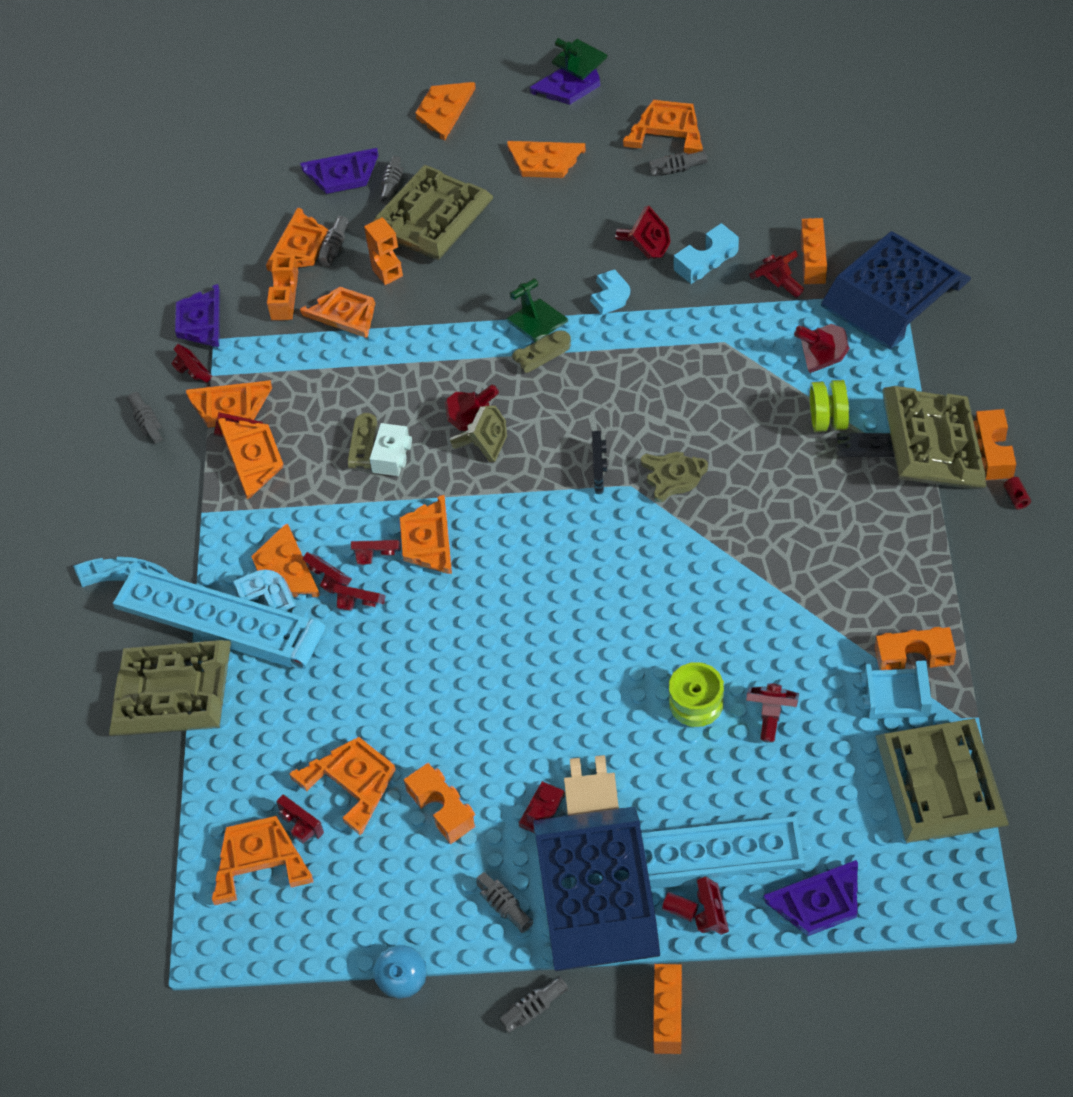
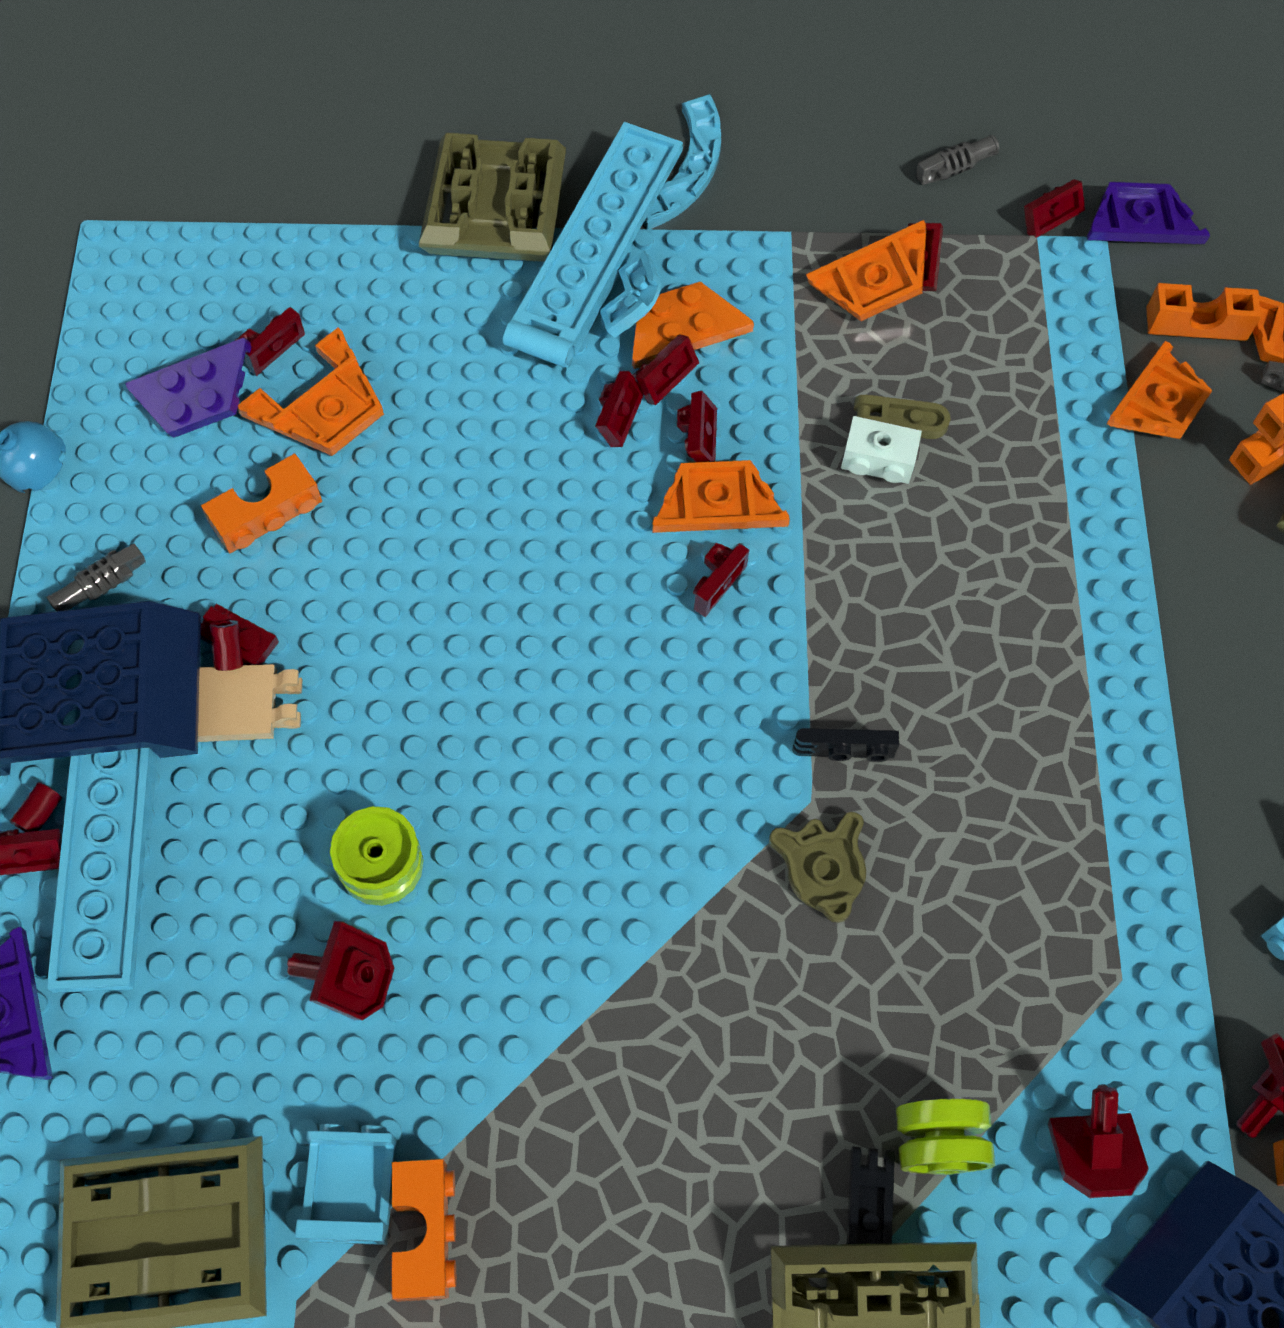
camera: 85 degrees right, 10 degrees up
orange wing [186,380,272,428] -> none
orange wing [212,816,314,906] -> none
dark red piece [445,384,499,431] -> none
olive piece [450,405,507,462] -> none
dark green plate [507,278,568,342] -> none
olive plate [512,330,571,373] -> none
medium azure plate [590,269,630,315] -> none
none -> dark purple wing [125,338,251,438]
none -> dark red piece [210,620,243,671]
none -> dark red hinge [693,543,750,618]

